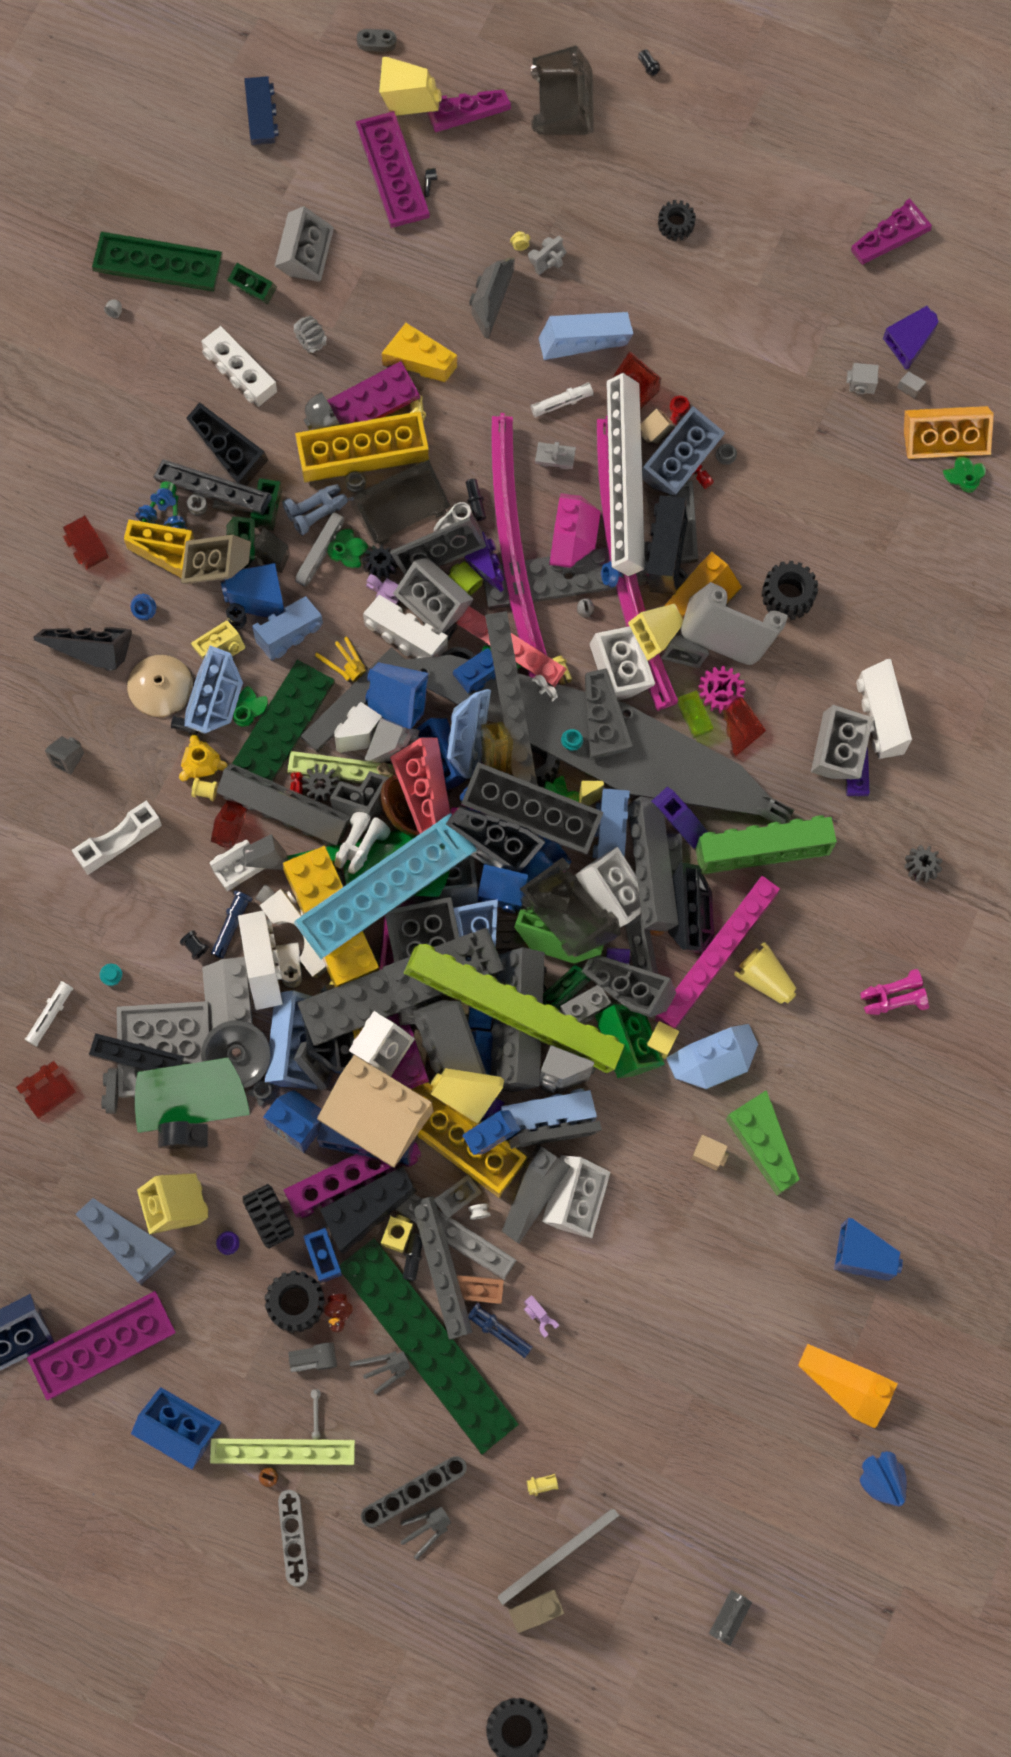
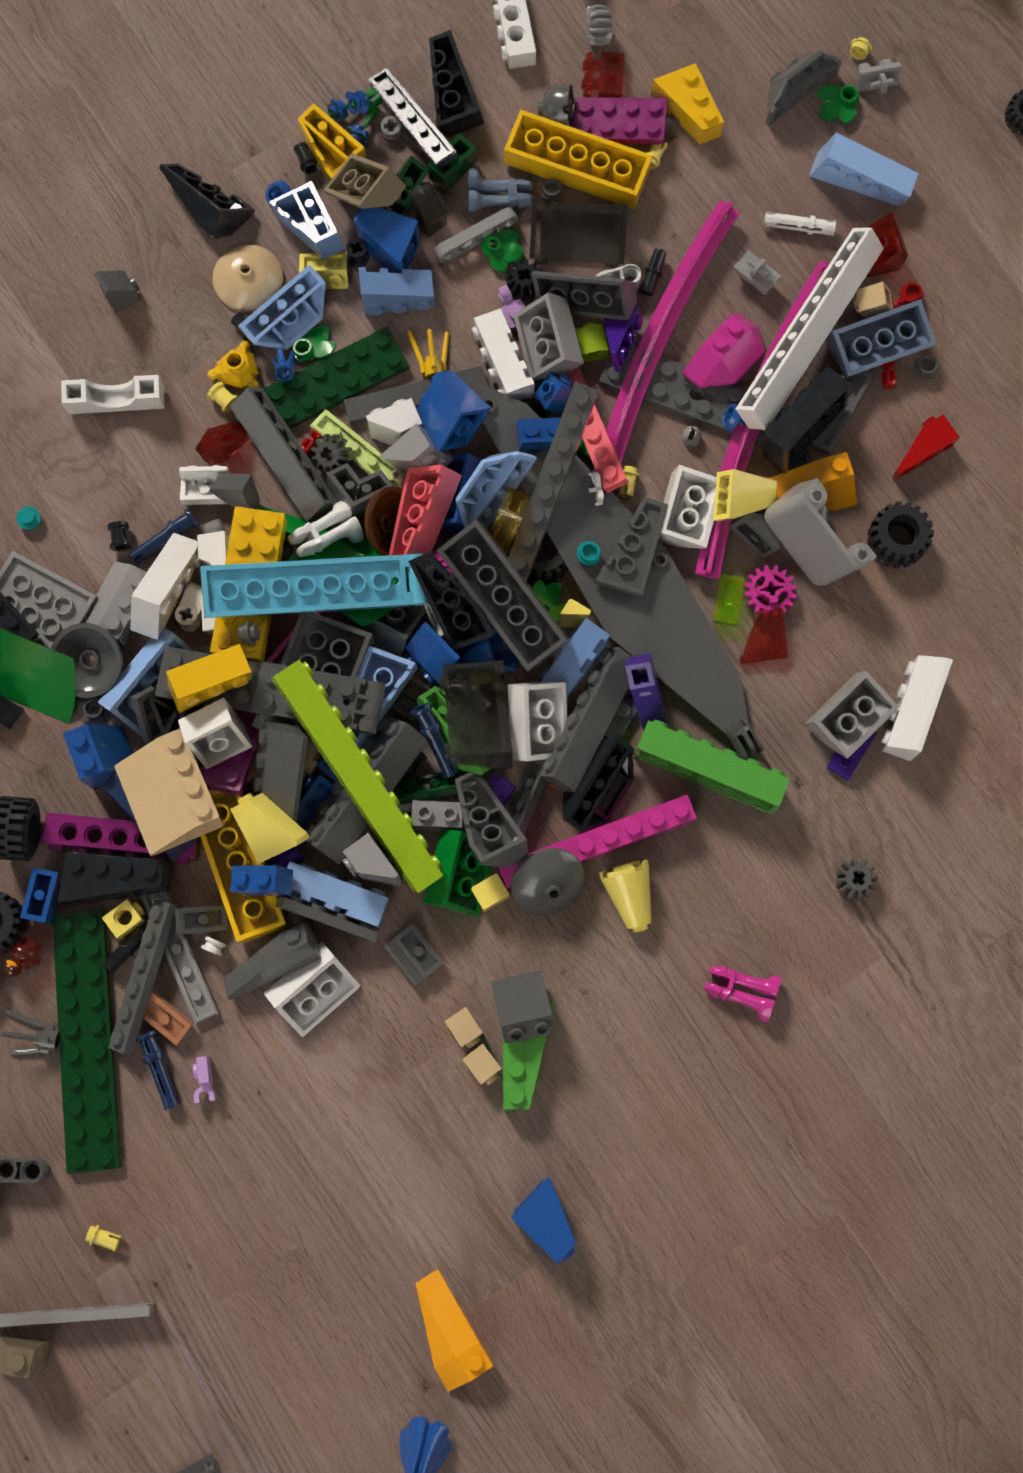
camera: 35 degrees right, 5 degrees up
clear red brick [62,515,109,570] -> none
light blue wedge [666,1024,758,1089] -> none
none -> yellow wedge [166,644,251,714]
none -> dark grey plate [238,621,260,647]
none -> medium blue wedge [269,181,344,260]
none -> blue piece [271,347,295,381]
none -> black pin [293,142,318,174]
none -> dark grey plate [384,923,444,987]
none -> dark blue pin [410,702,458,778]
none -> tan brick [462,1044,501,1086]
none -> dark grey panel [491,970,555,1044]
none -> dark grey dish [511,848,586,915]
none -> blue brick [534,372,573,414]
none -> clear red plate [581,52,625,98]
none -> green plate [816,84,859,124]
none -> red slope [892,414,960,481]

